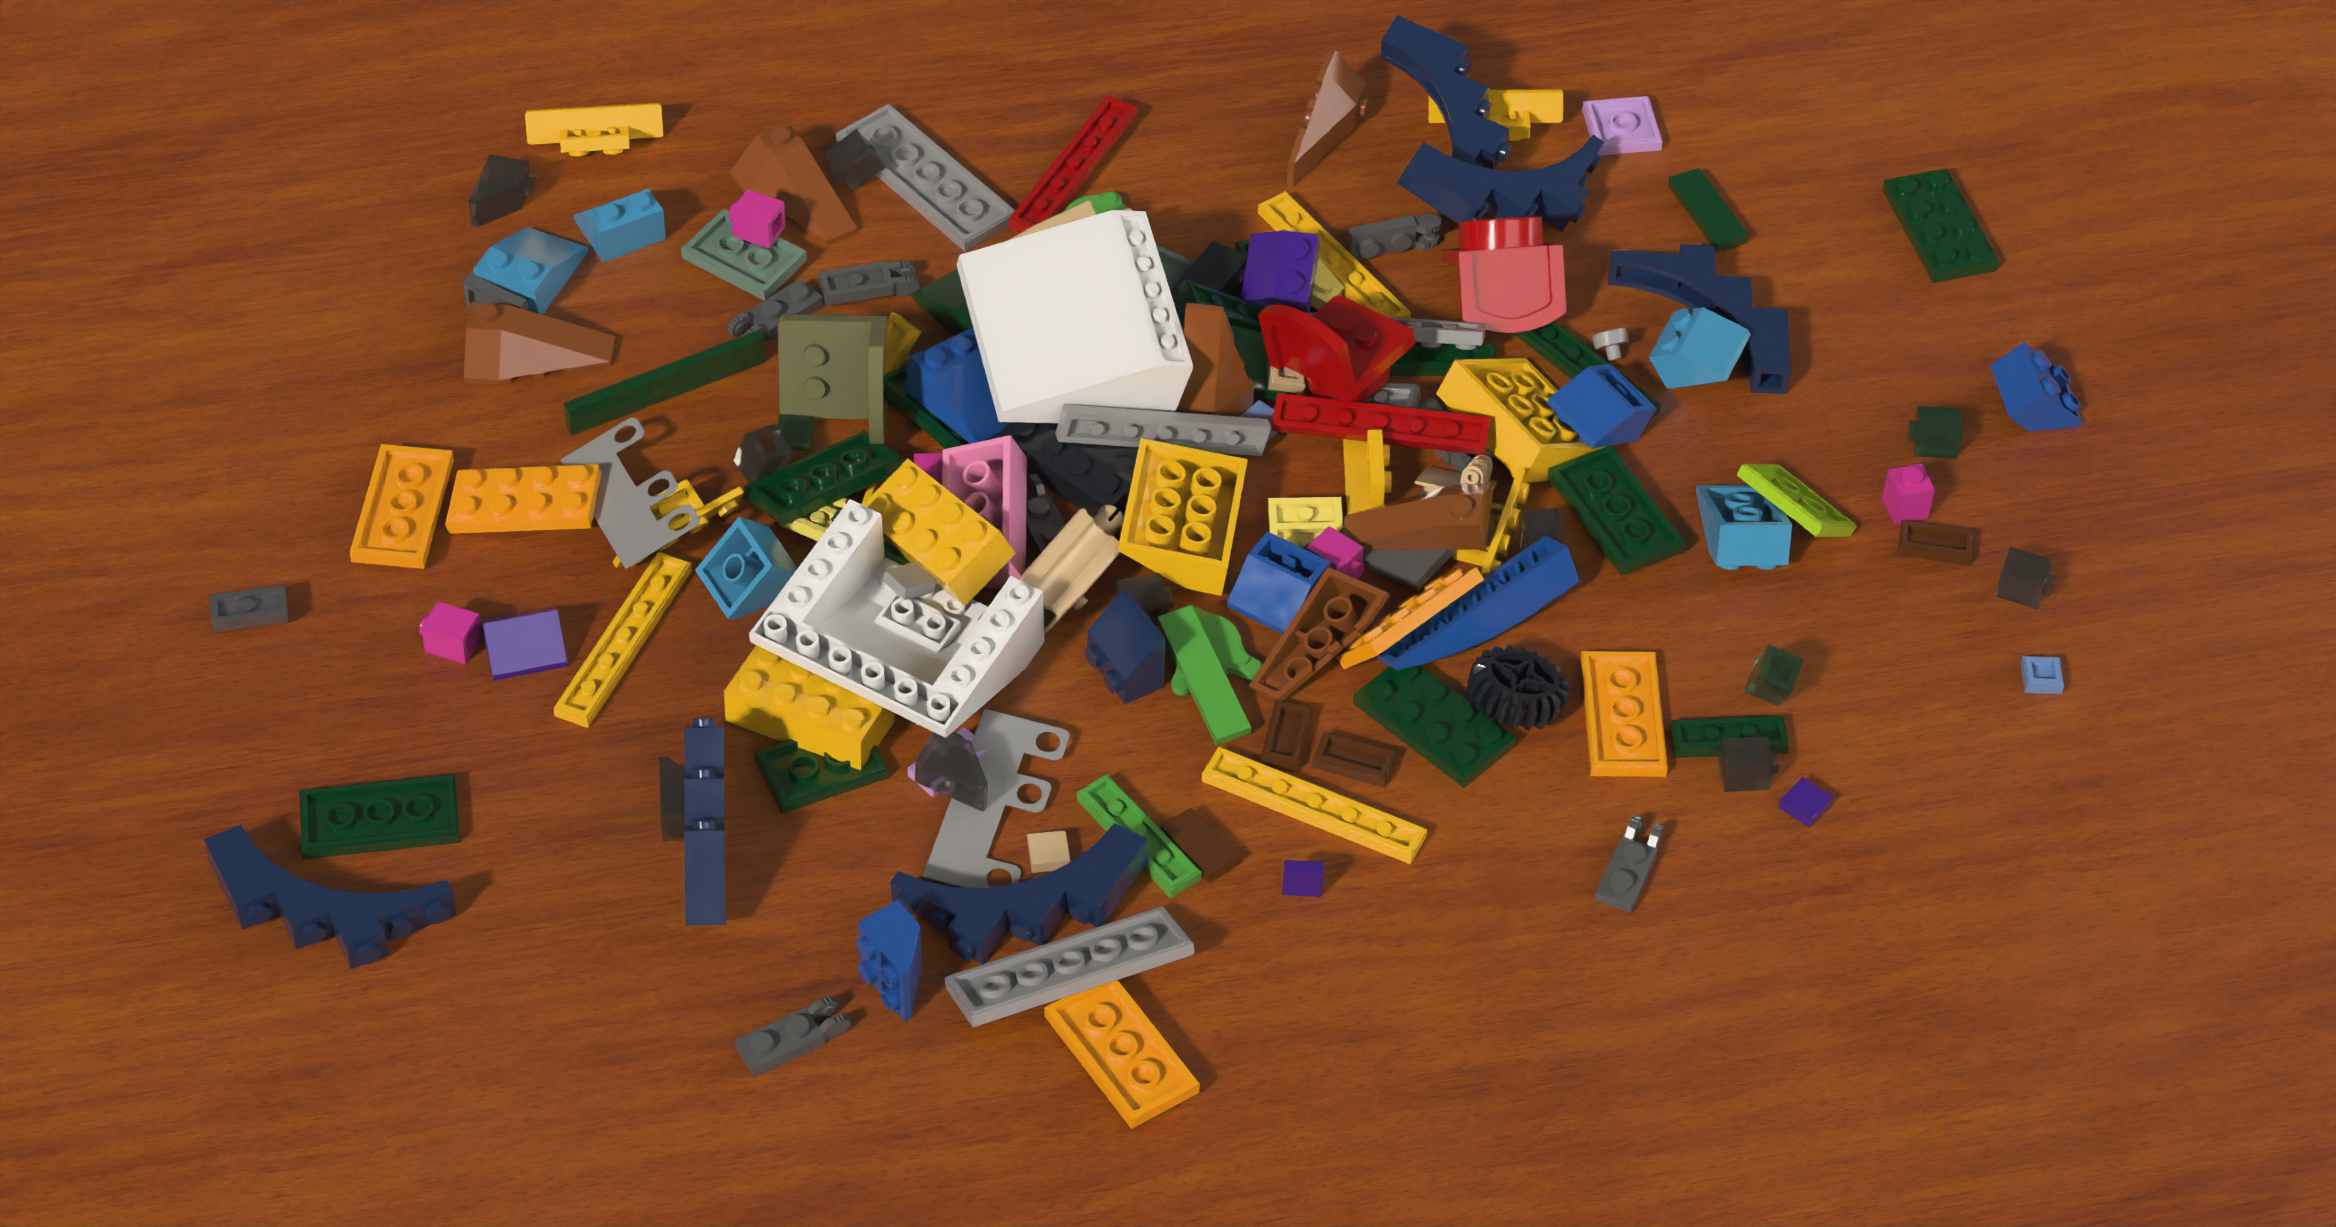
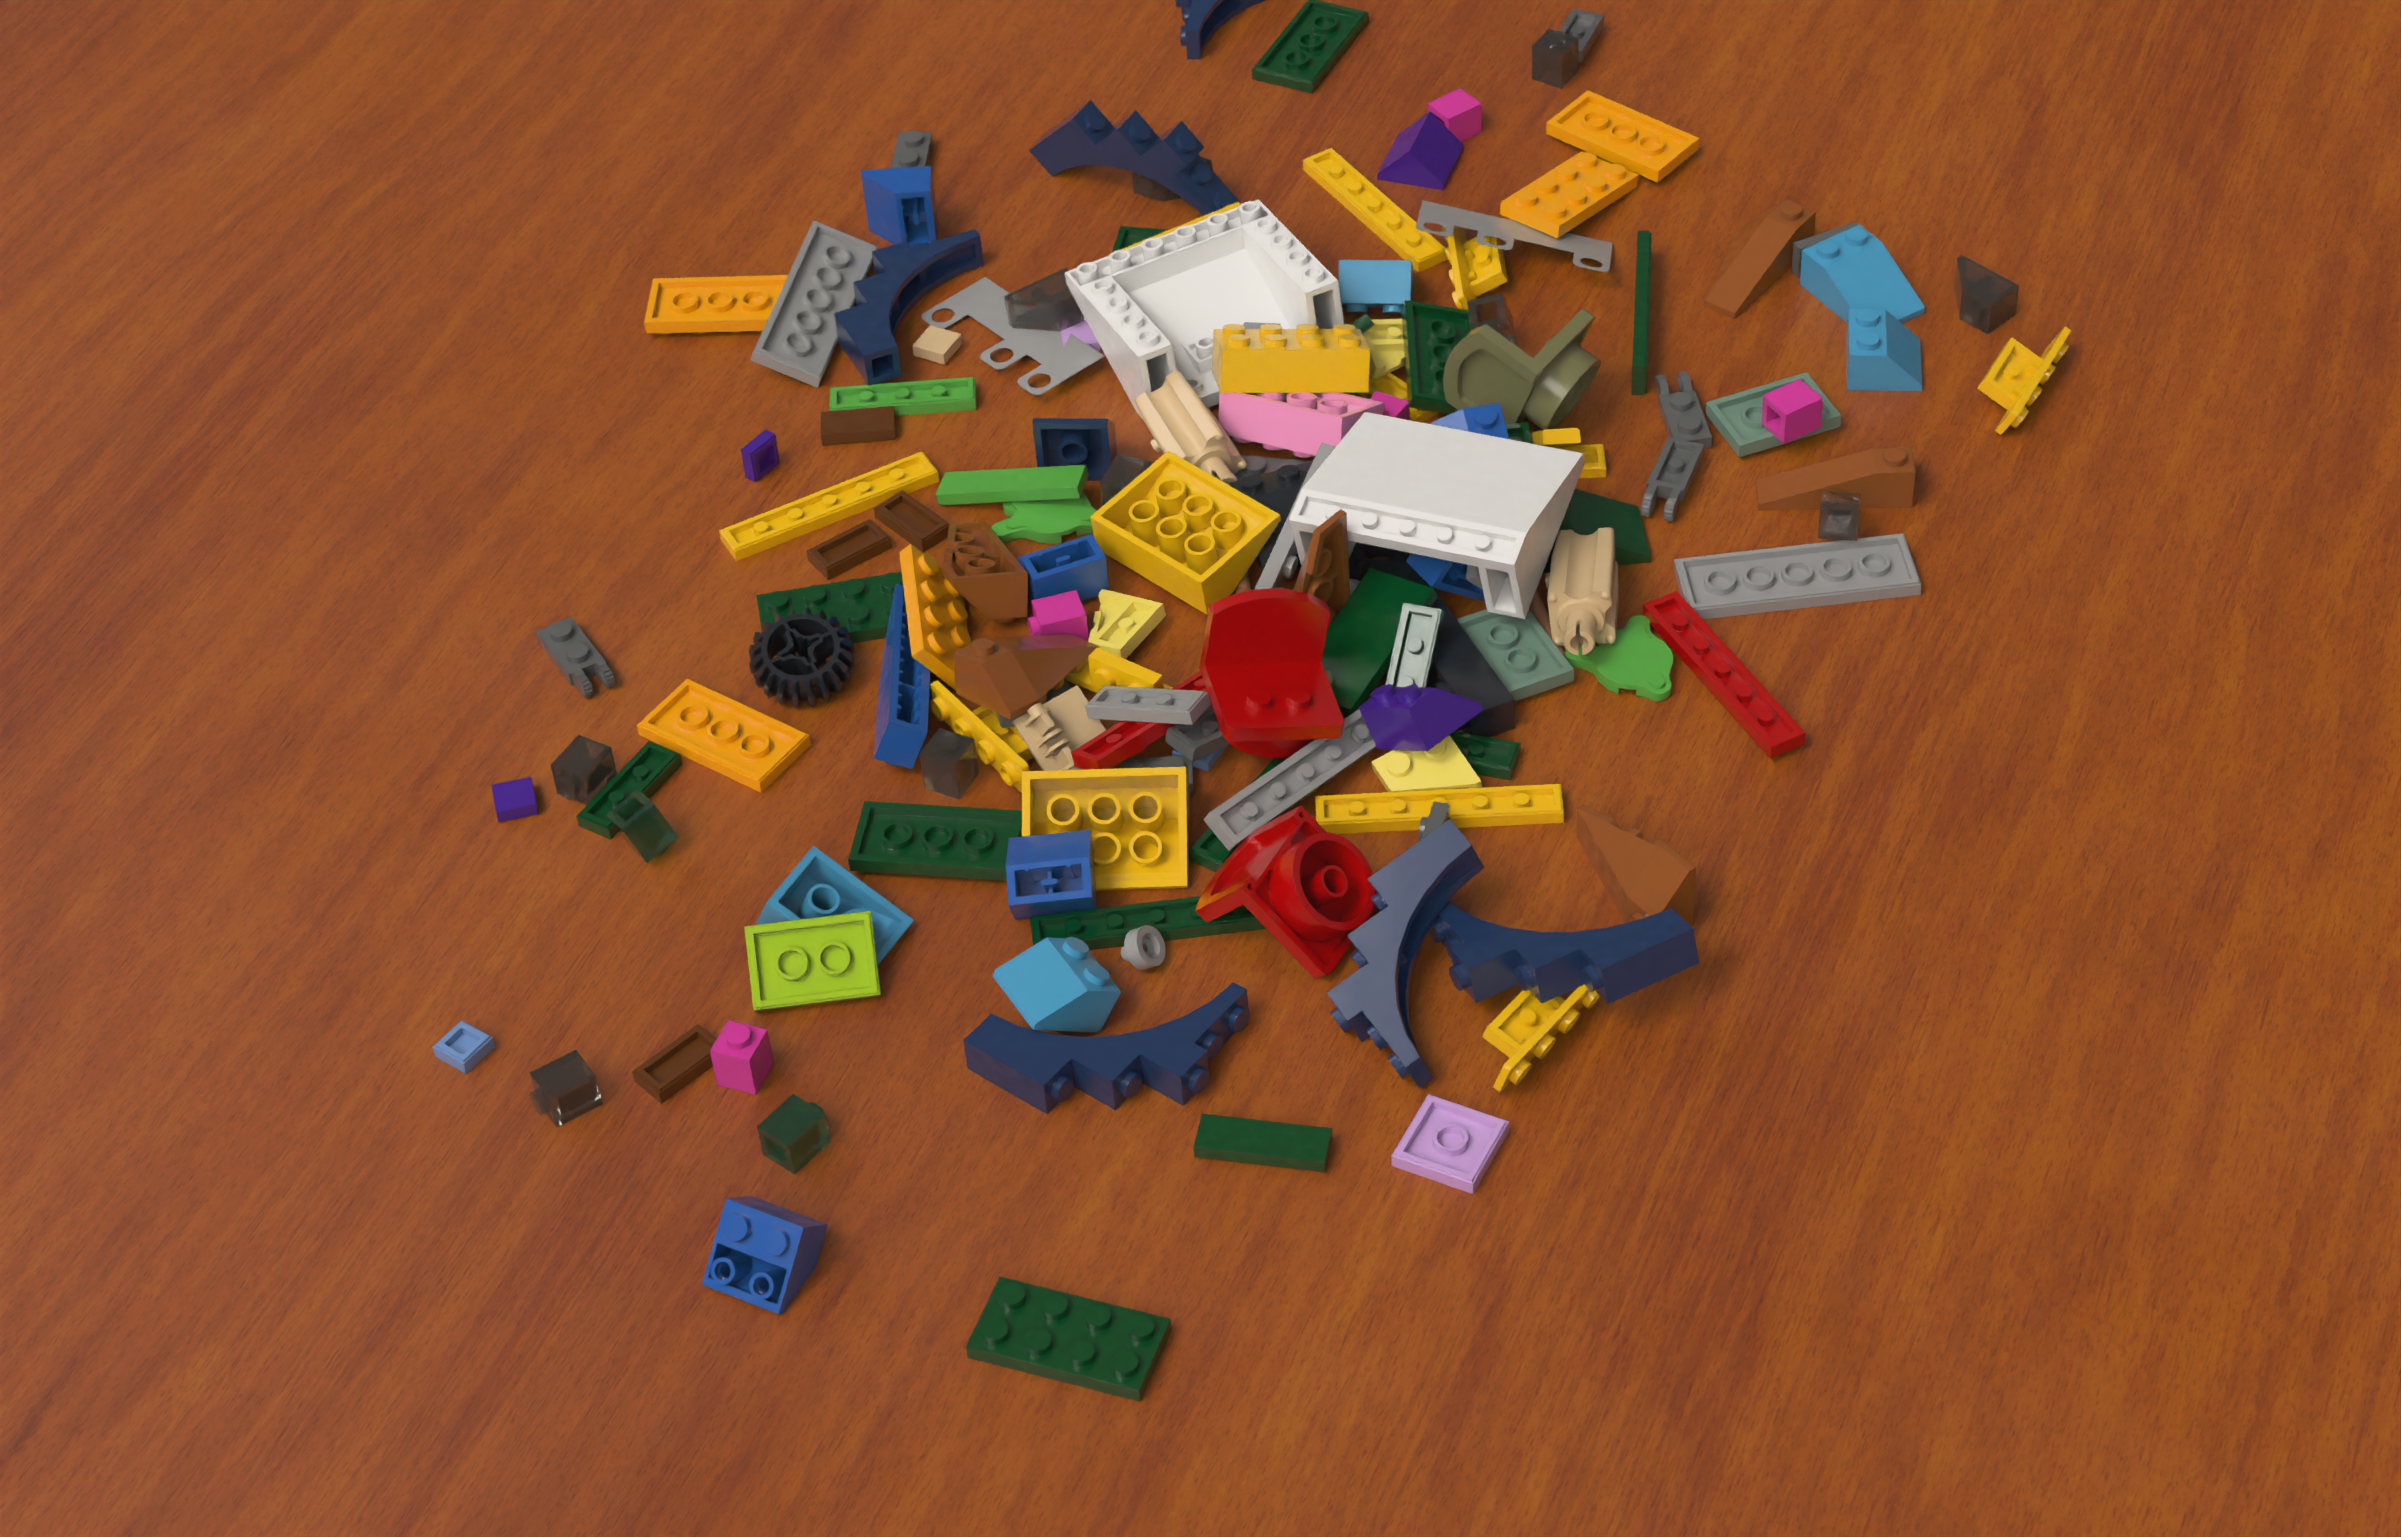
camera: 130 degrees right, 5 degrees down
none -> light grey tile [1085,686,1211,725]
none -> clear smoke brick [1532,29,1578,89]

